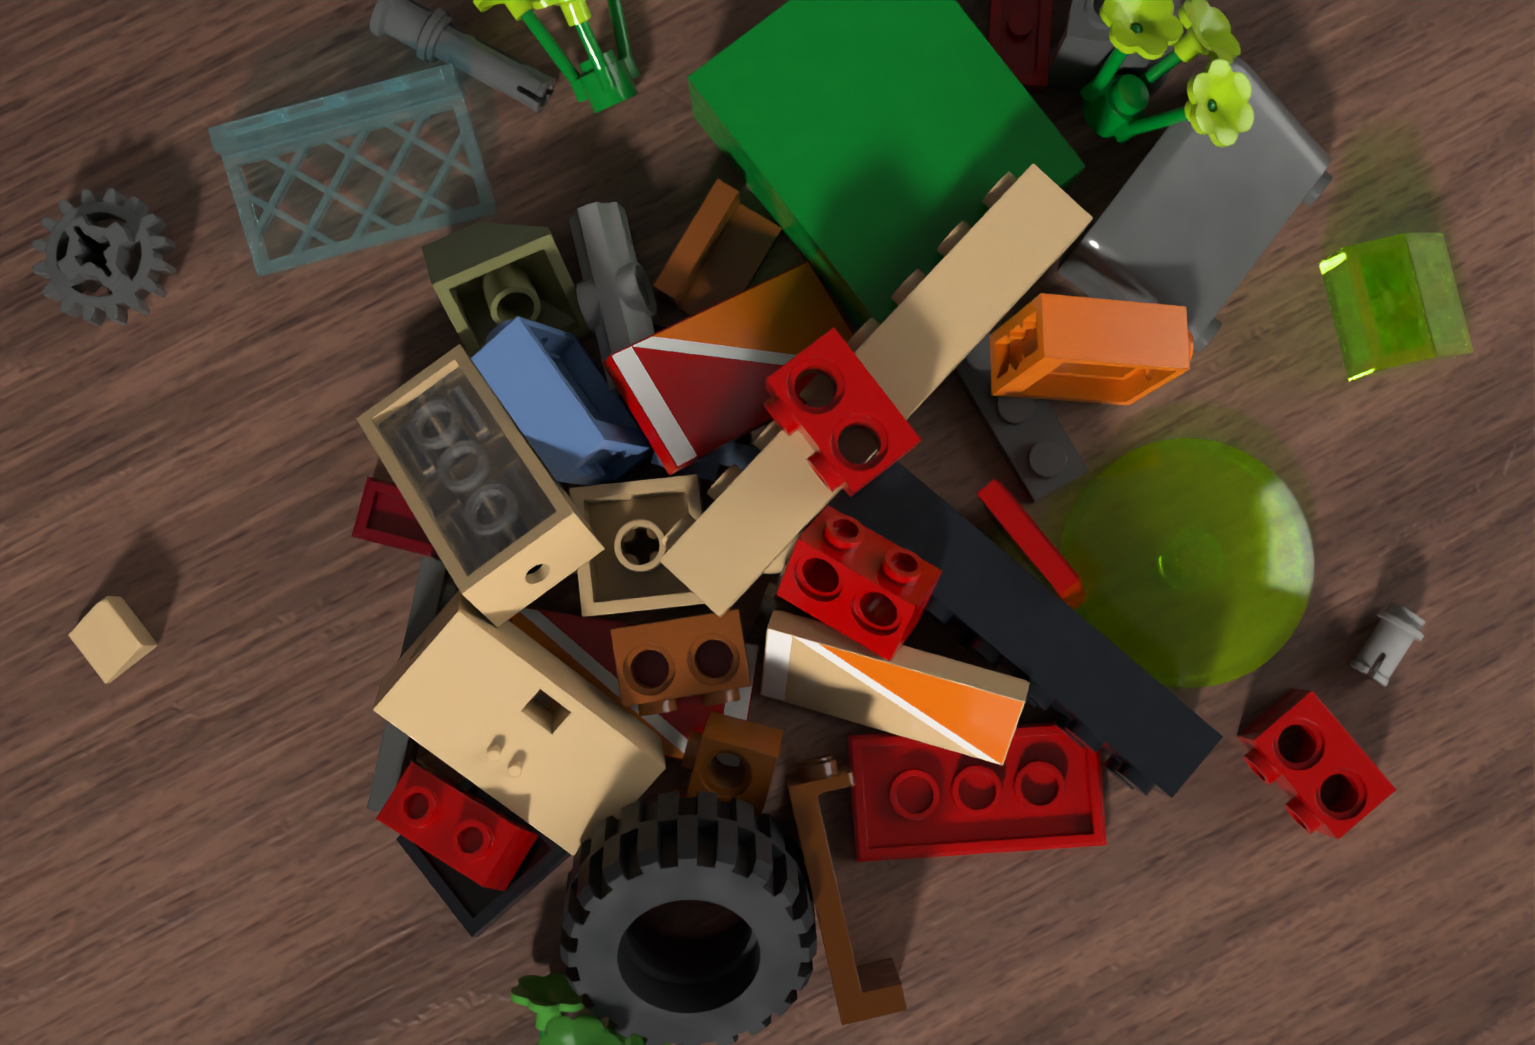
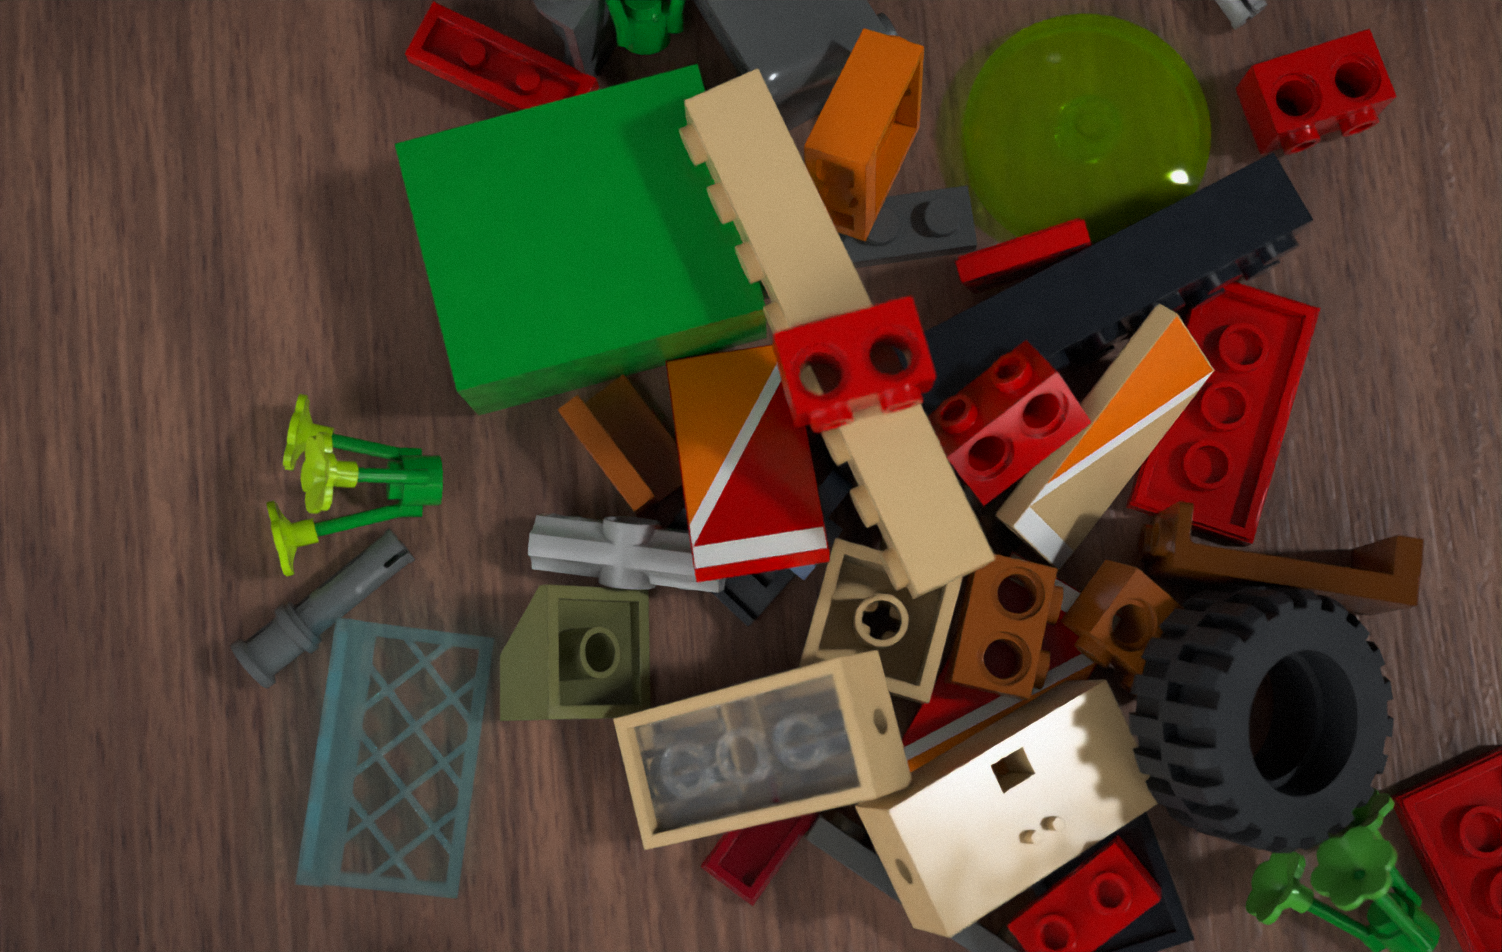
camera: 65 degrees left, 5 degrees down
medium blue window [471,316,654,486] -> none

